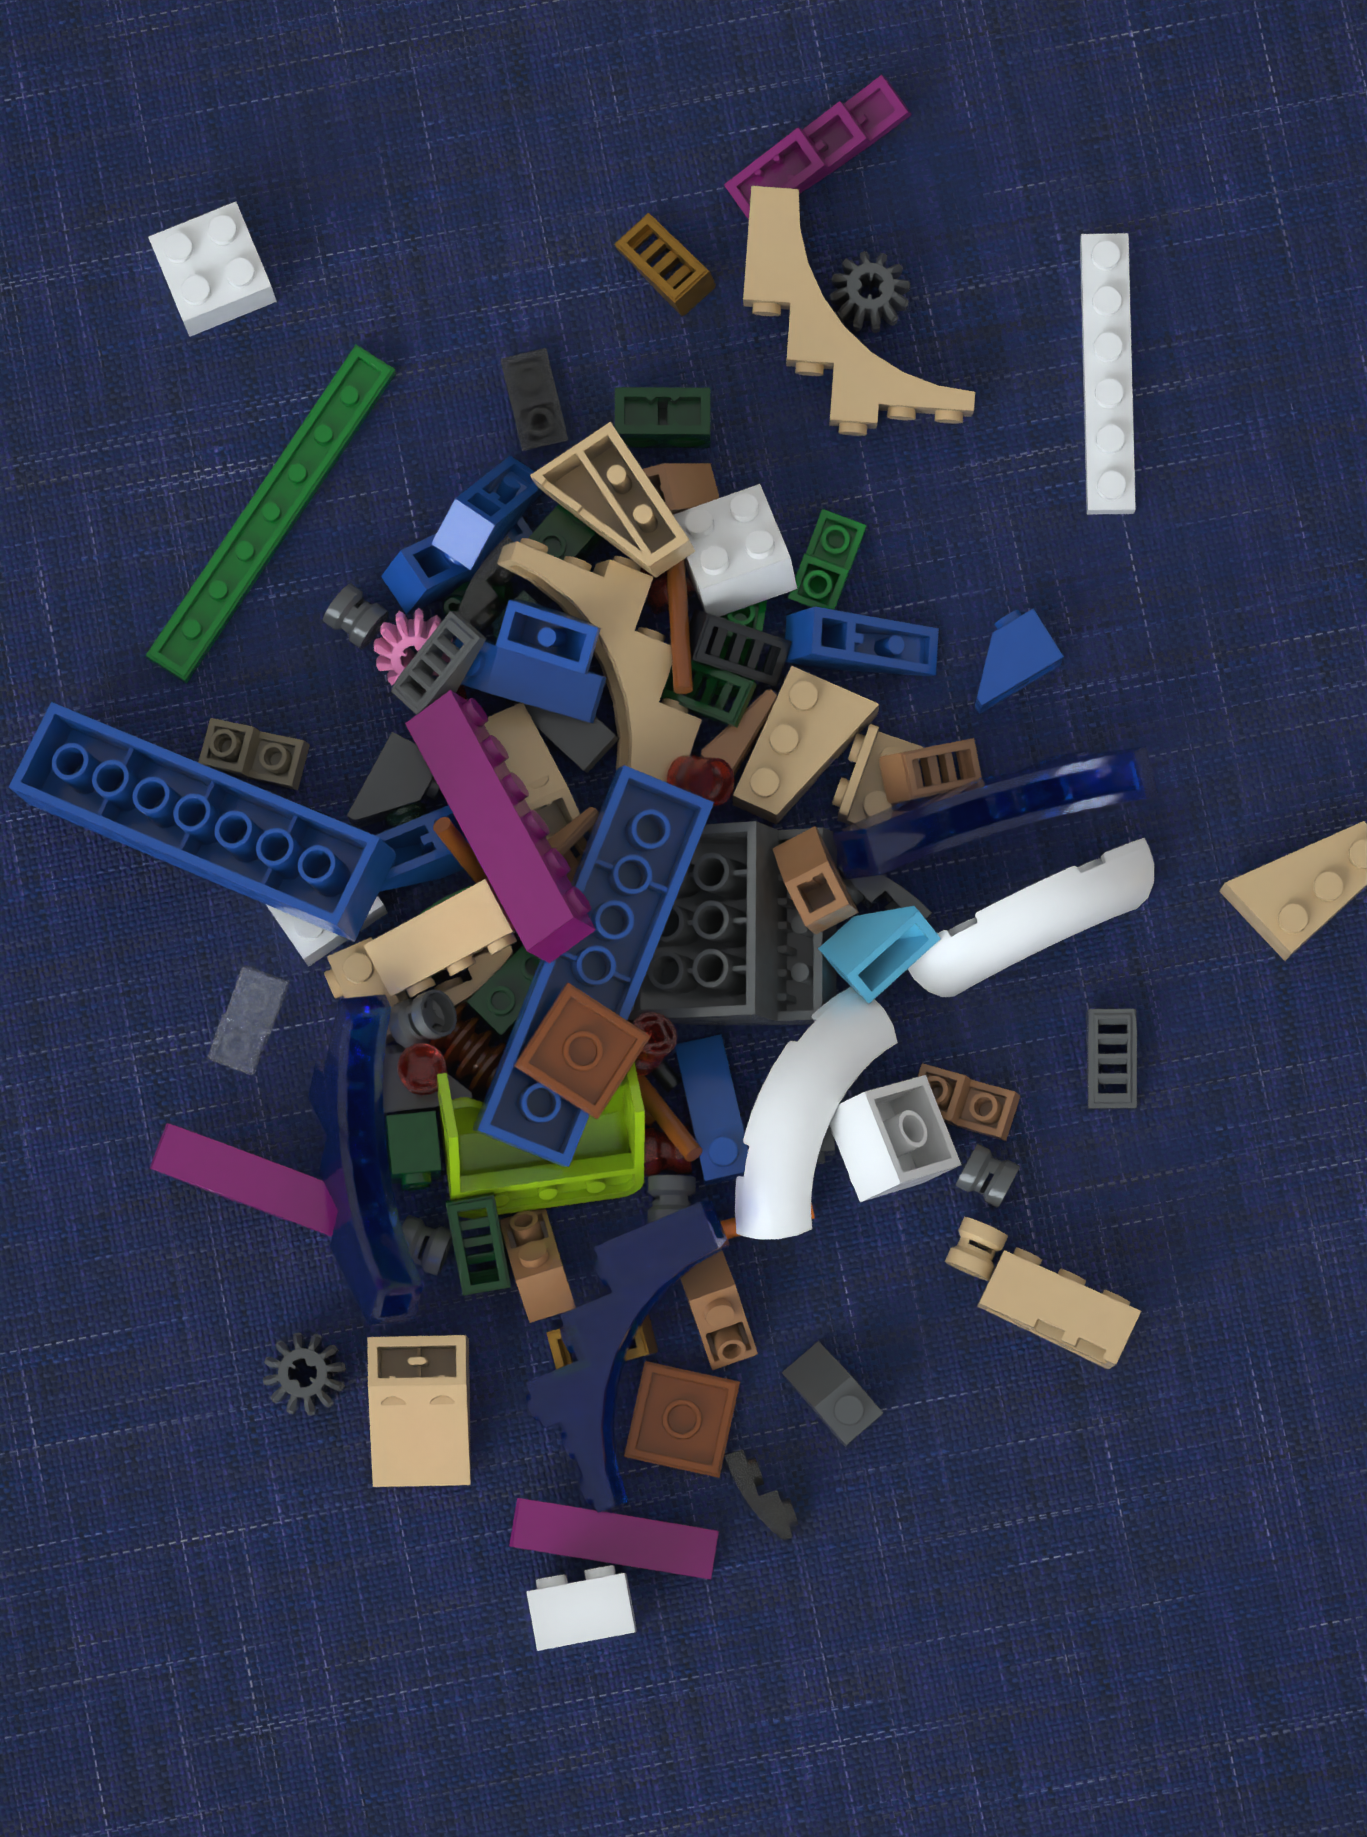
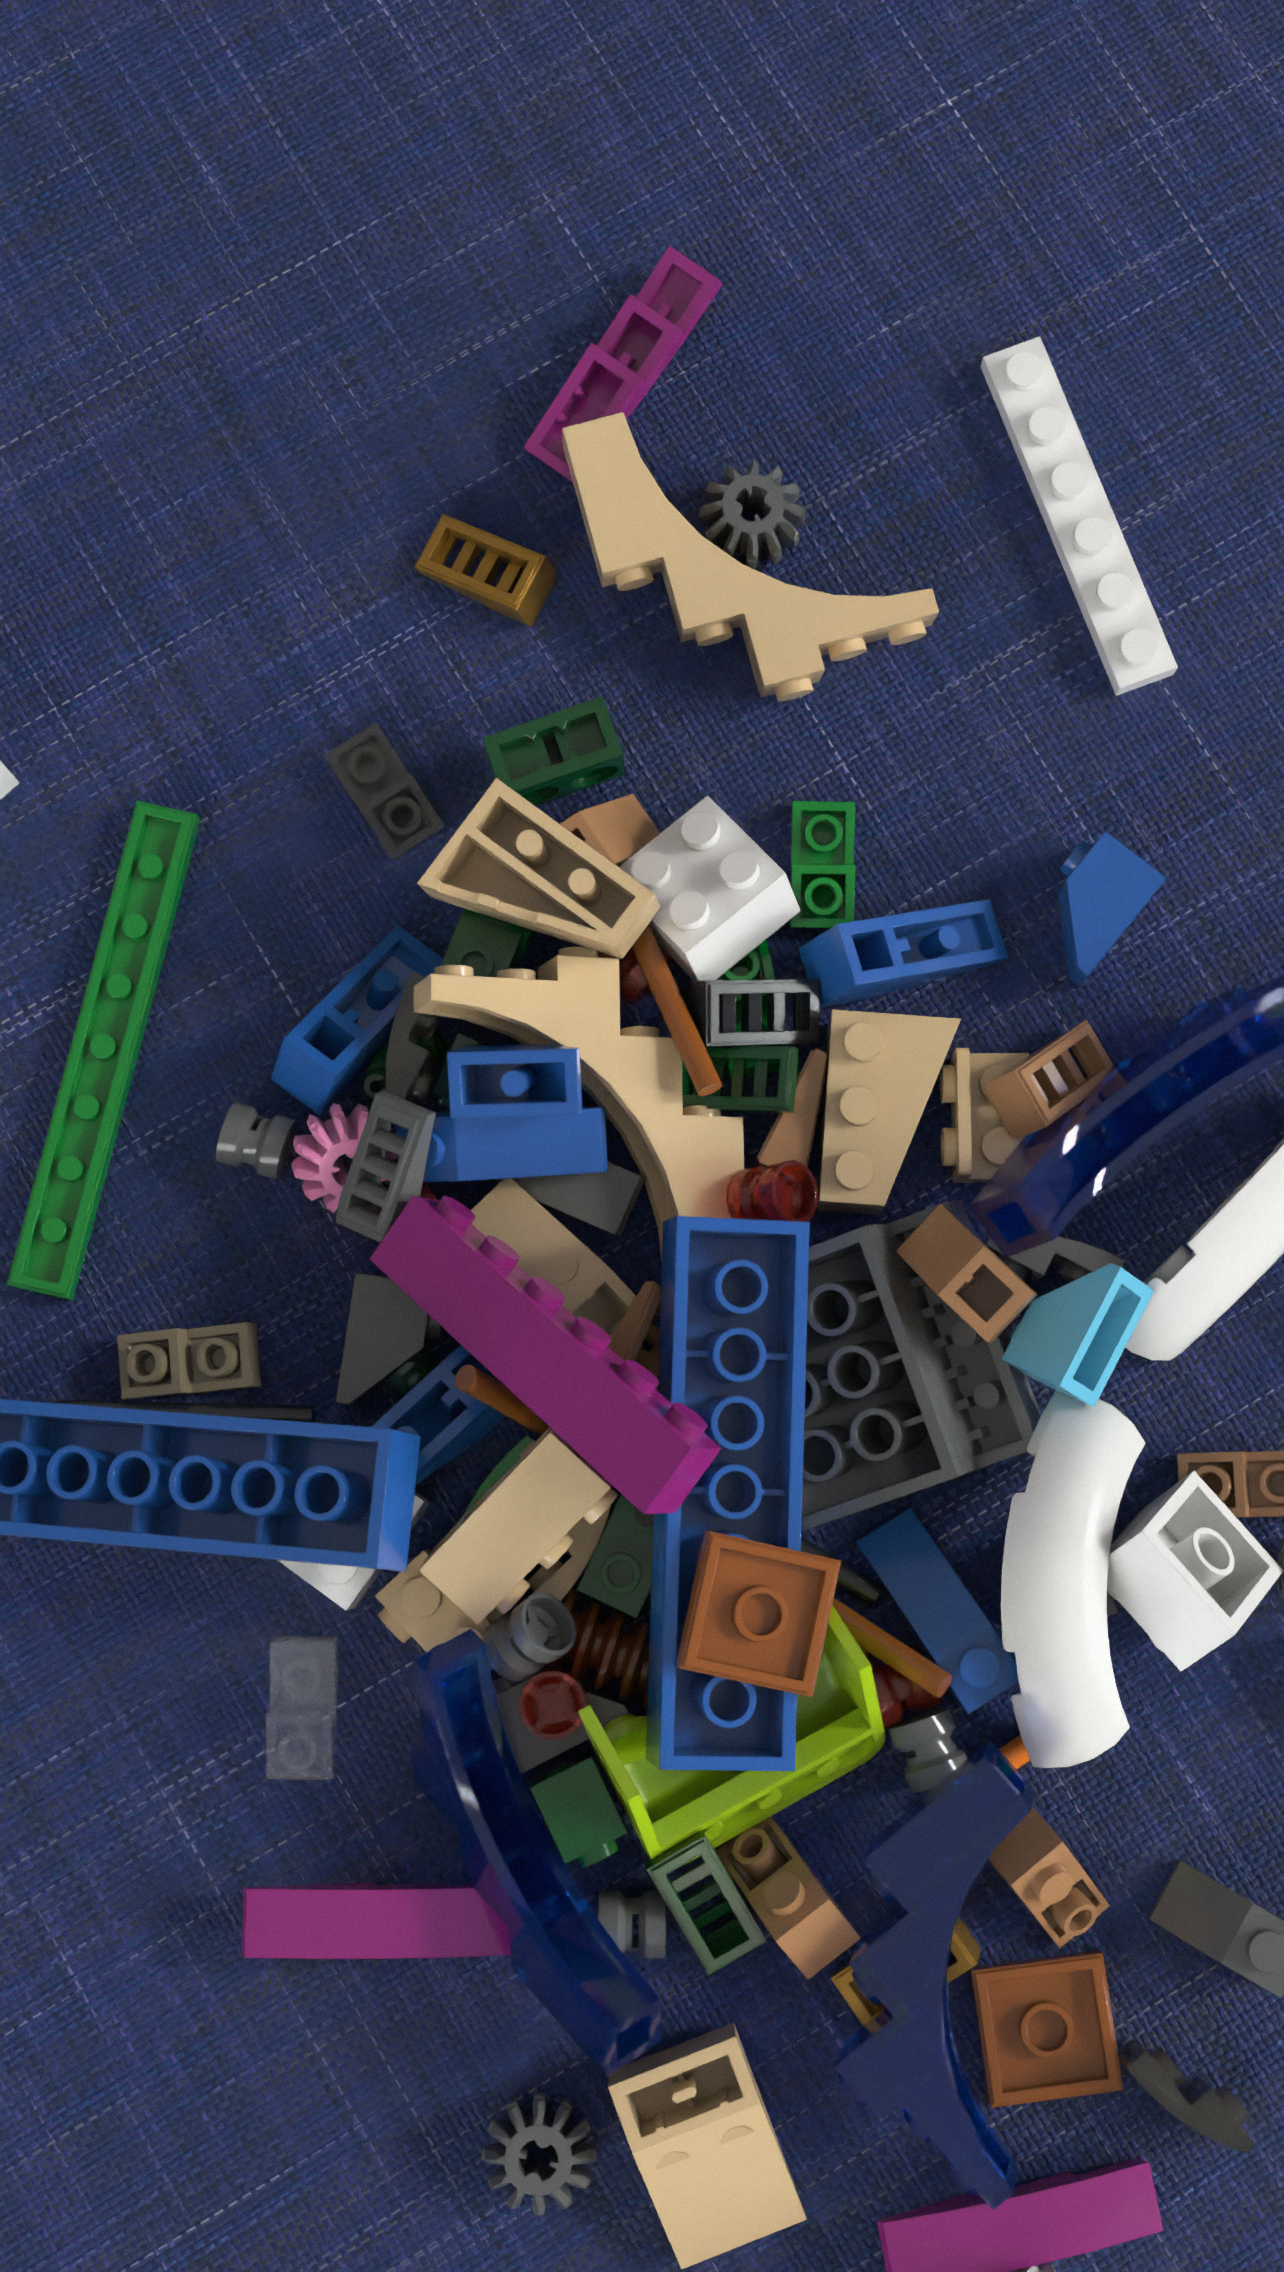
camera: 20 degrees left, 0 degrees up
blue slope [431,456,543,570] -> none
clear red wheel [632,1012,677,1075] -> none

